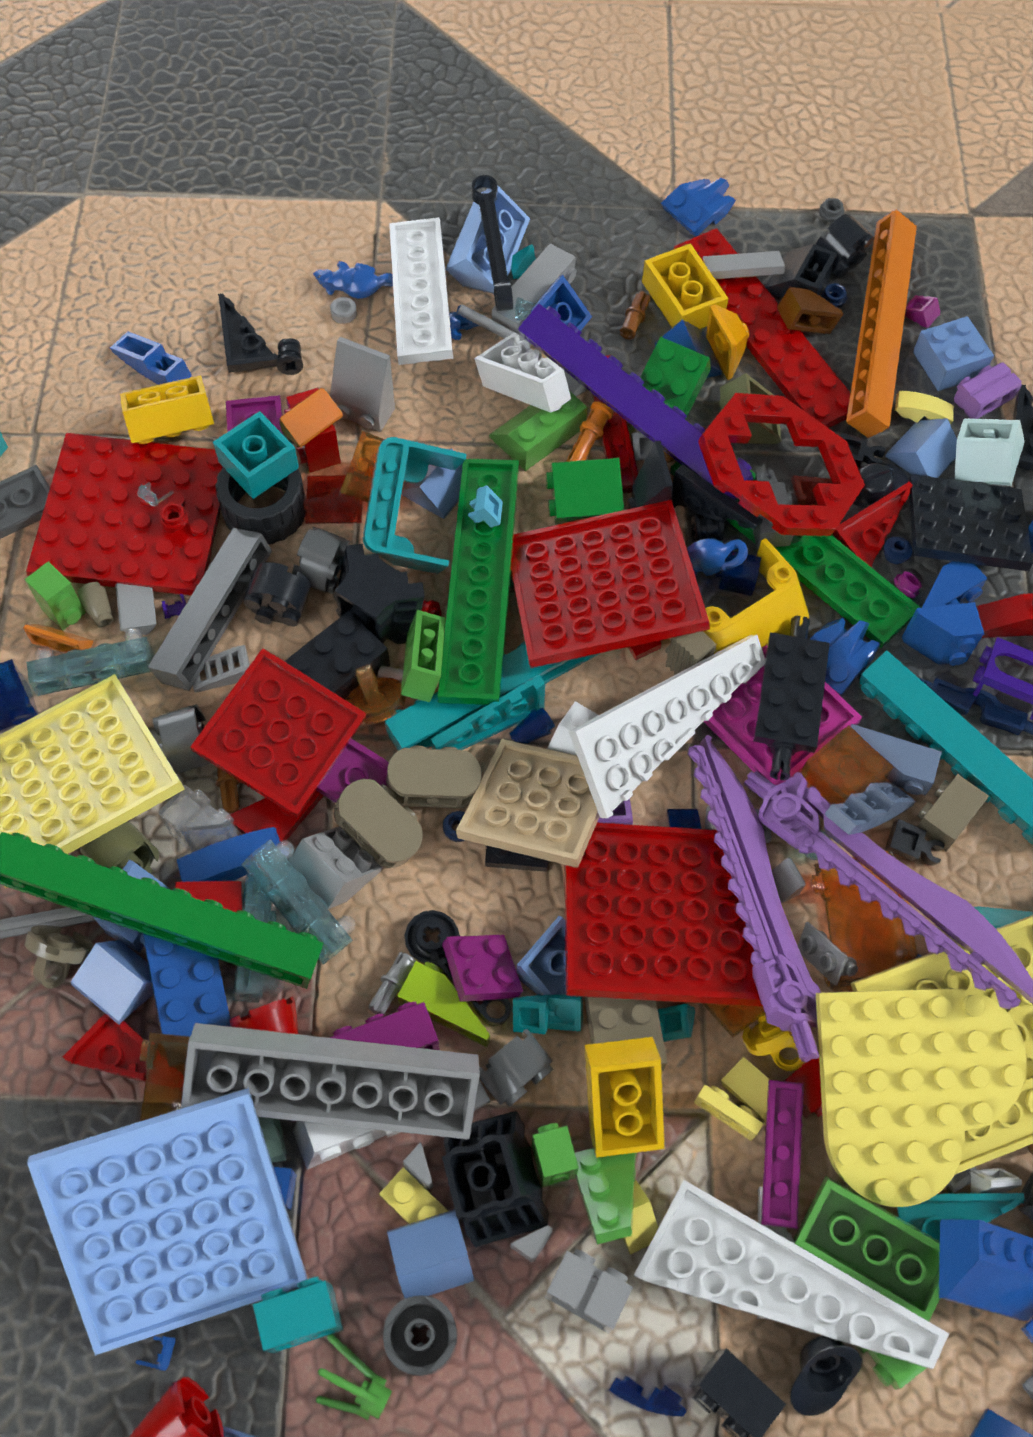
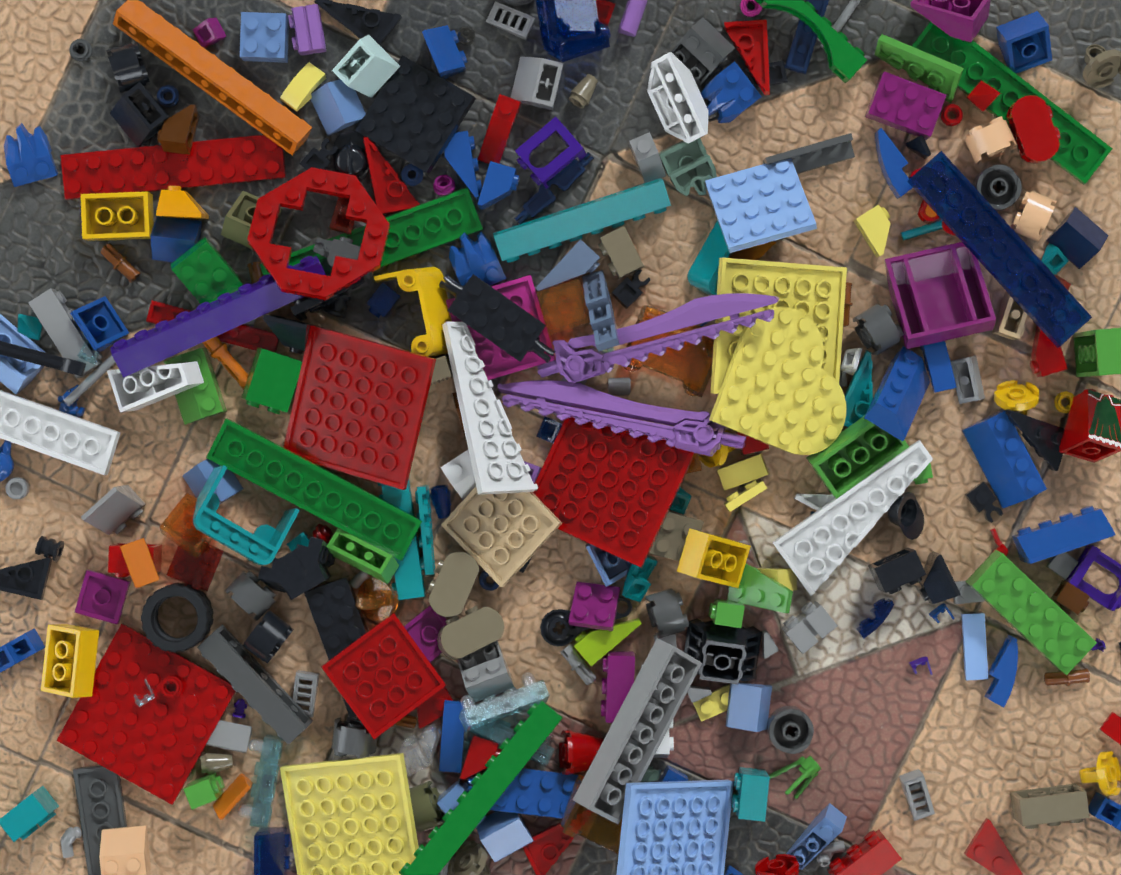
camera: 60 degrees left, 25 degrees up
teal brick [213,411,299,499] -> none
medium azure tile [468,485,503,527] -> none
blue animal [687,538,748,577] -> none
light grey tile [703,251,785,279] -> none
magenta tile [761,1080,804,1229] -> none
light grey hinge [798,922,858,985] -> none

